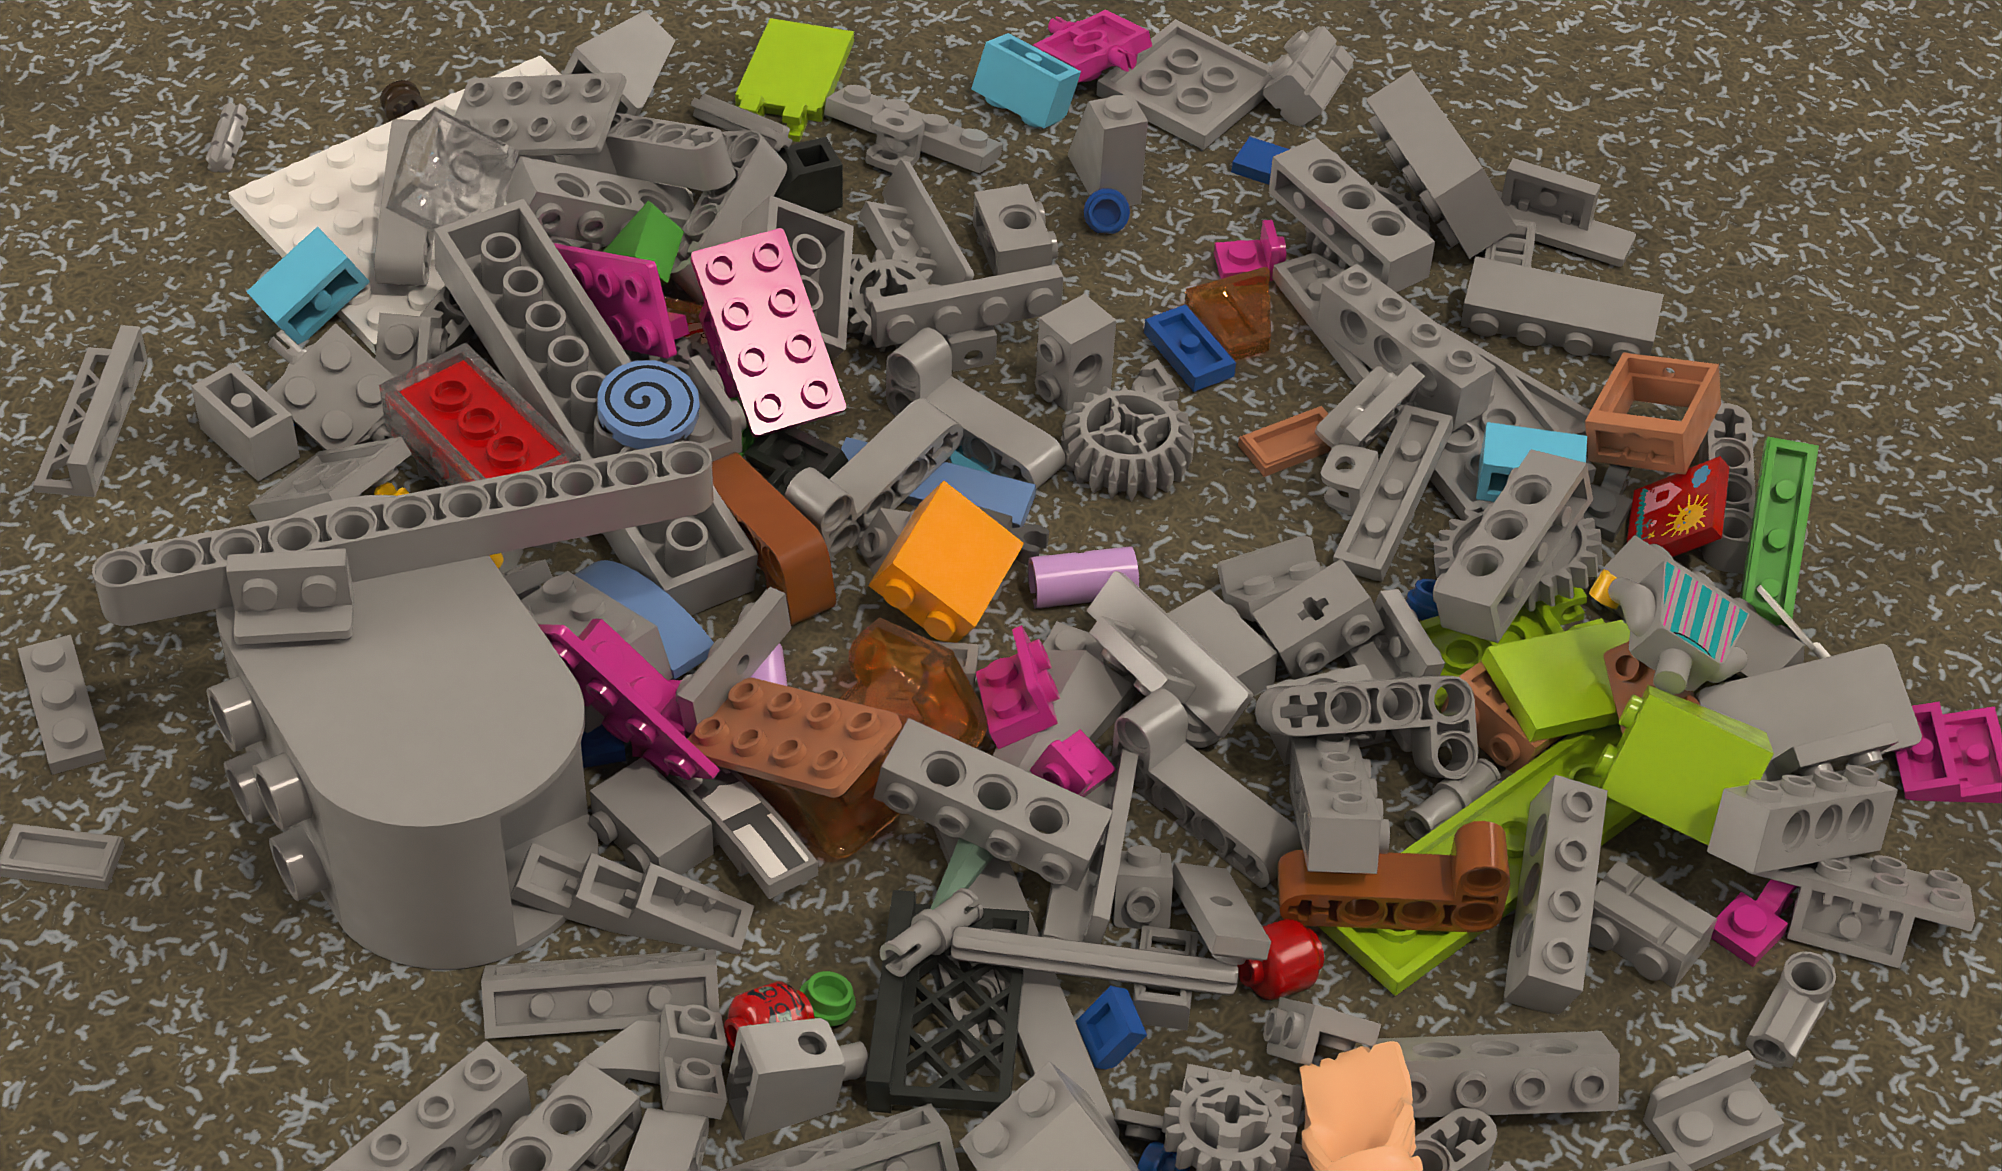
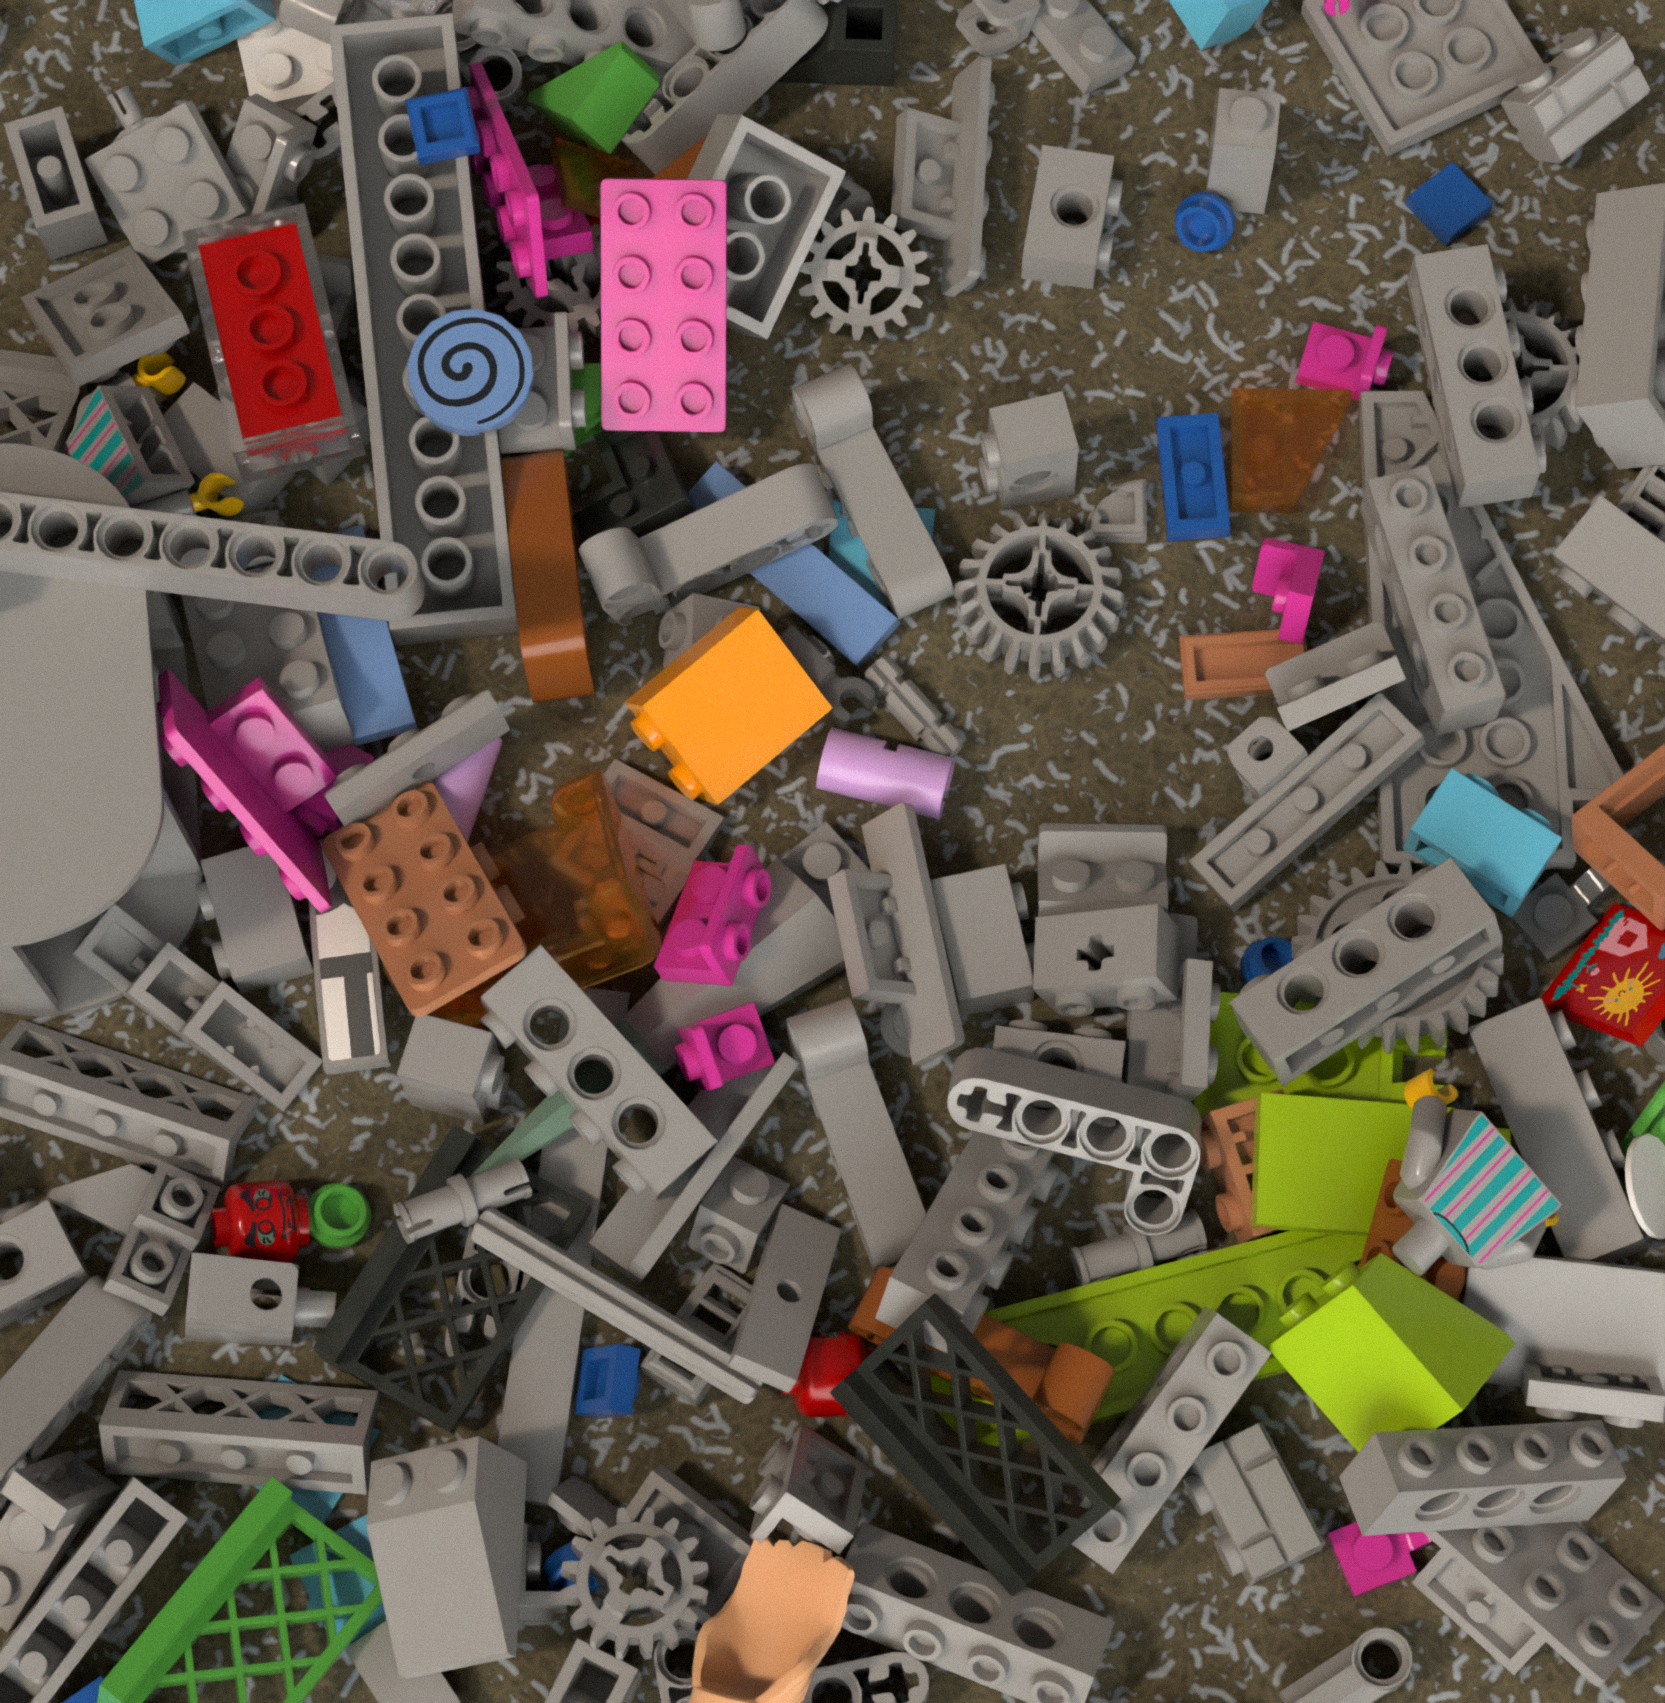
camera: 30 degrees right, 25 degrees up
light grey plate [871,264,1064,372] -> none
none -> light grey brick [397,1015,510,1125]
none -> blue tile [405,87,481,166]
none -> pearl dark grey fence [829,1293,1122,1596]
none -> light grey axle [864,656,964,758]
none -> dark pink bracket [1252,538,1325,645]

